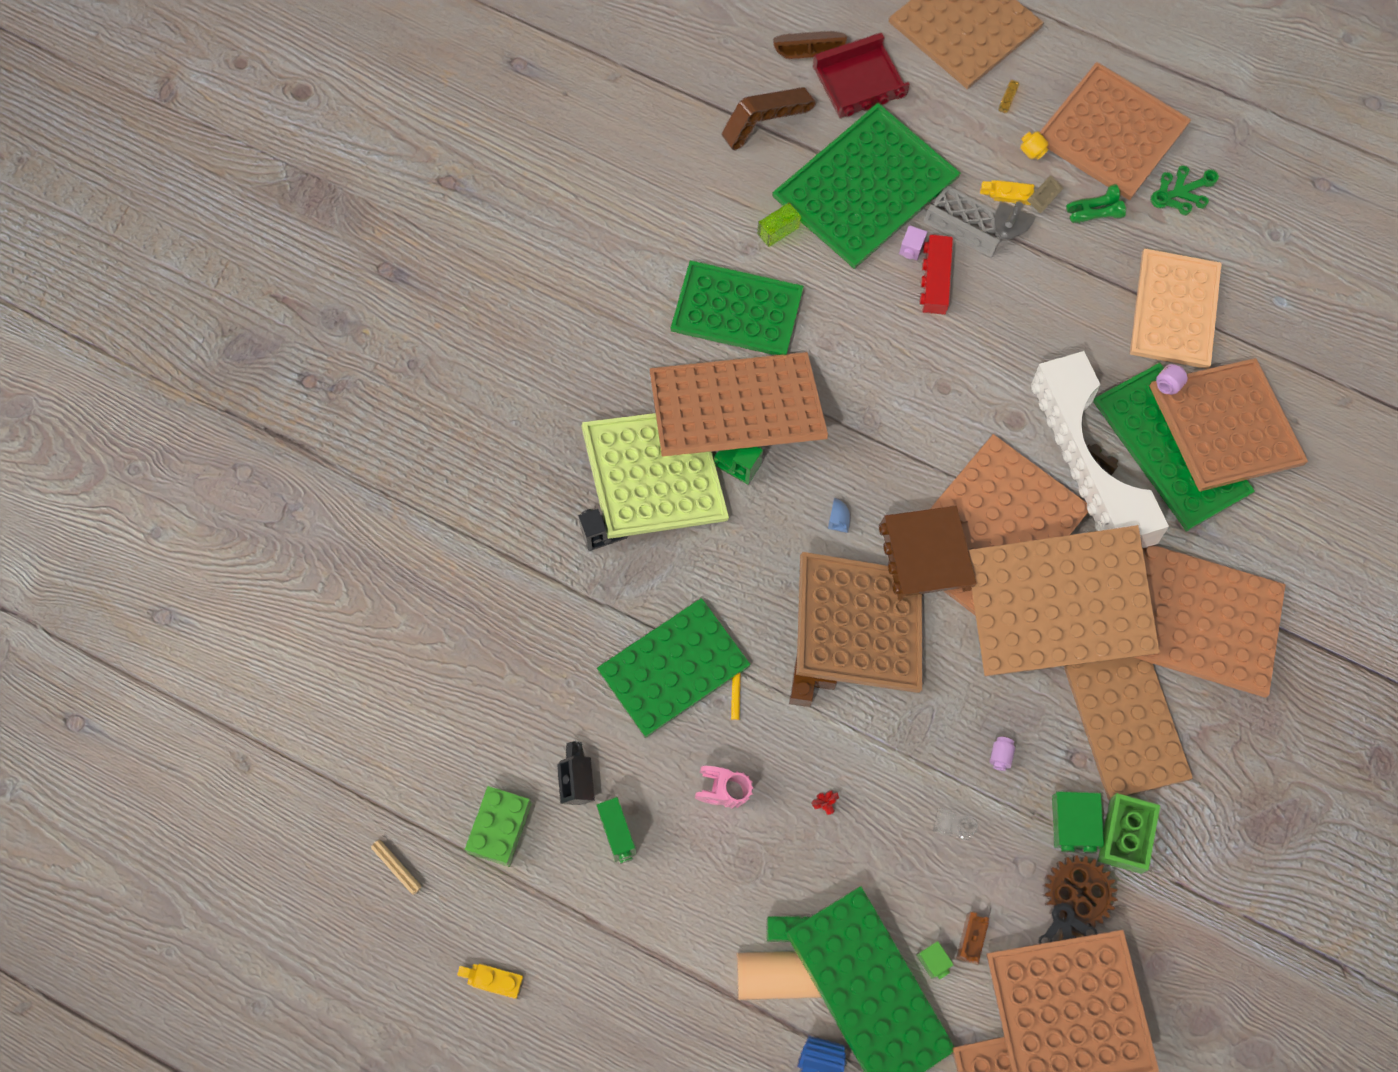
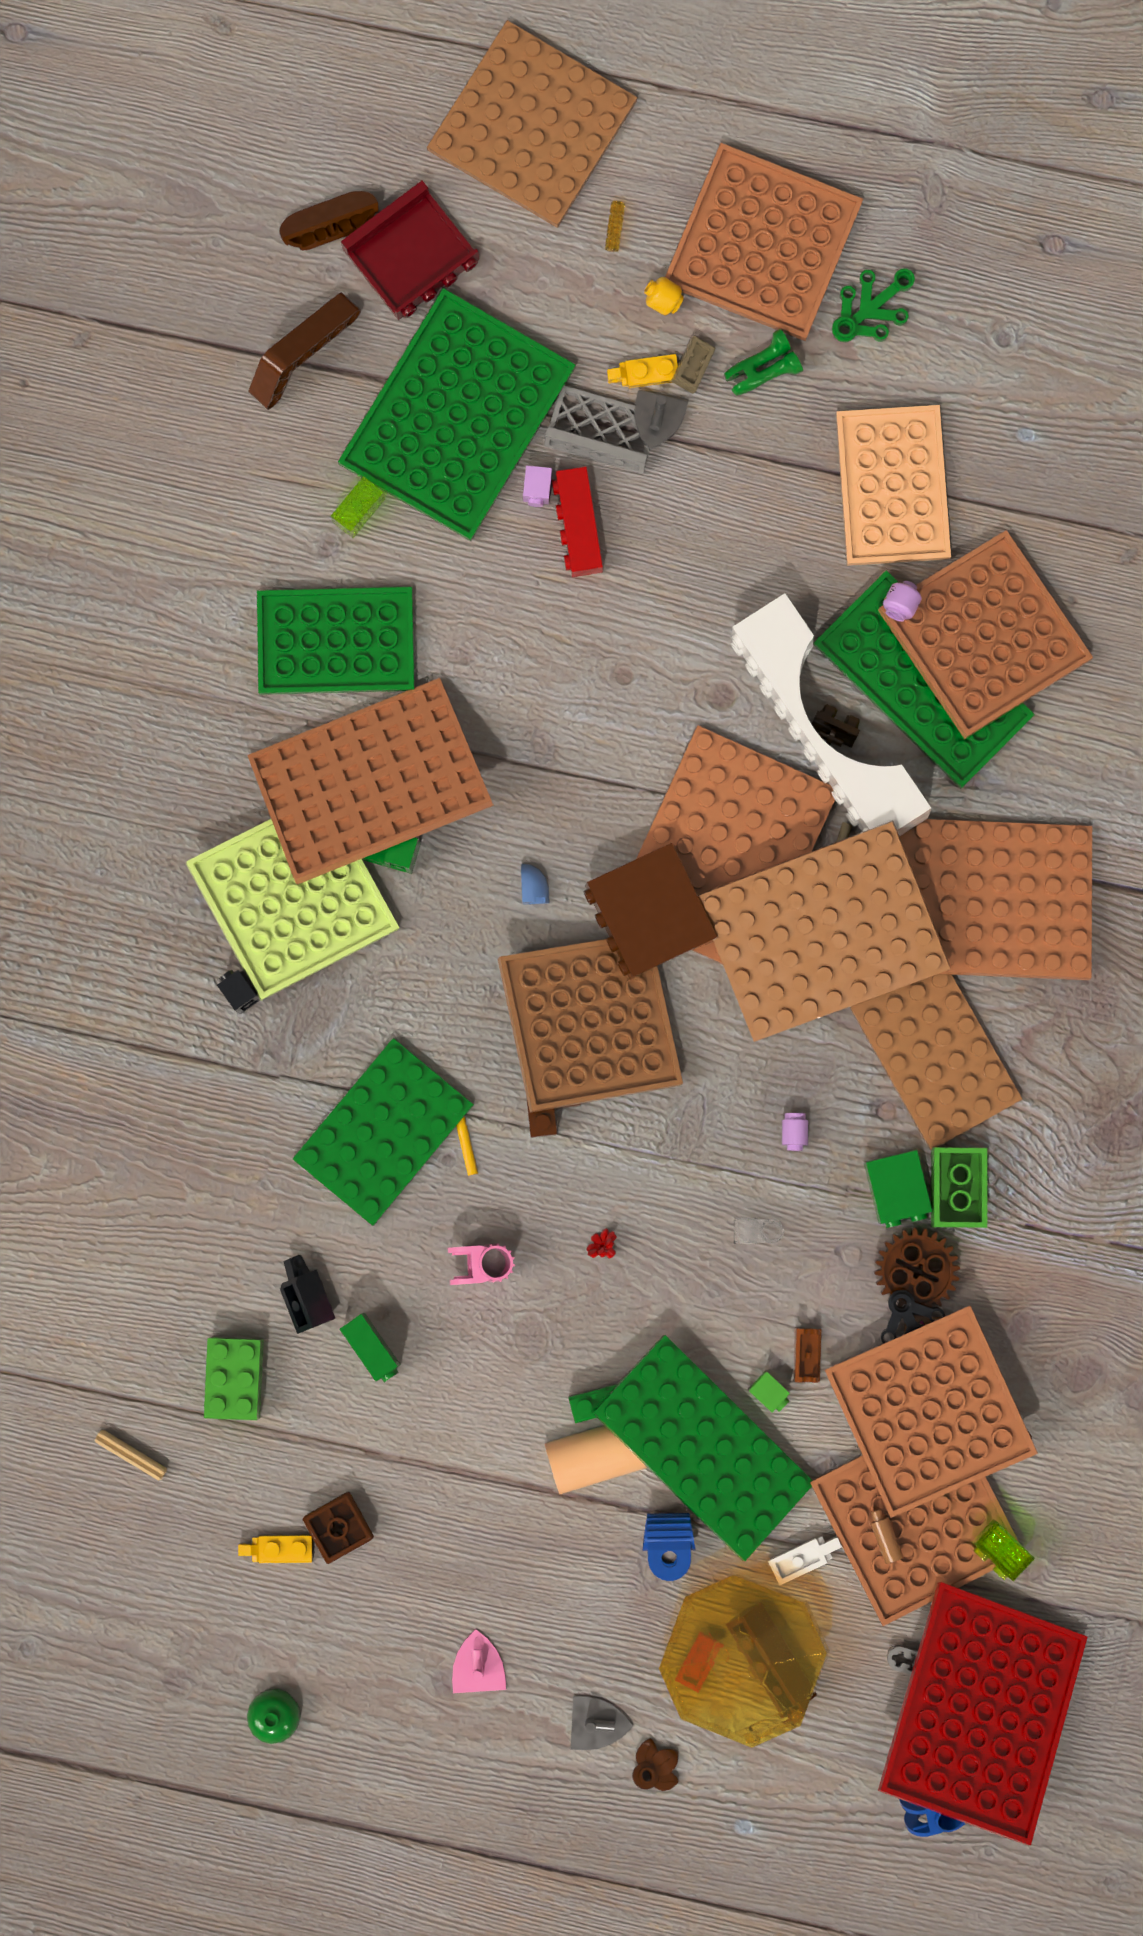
camera: 10 degrees left, 15 degrees up
none -> reddish brown brick [302,1492,374,1564]

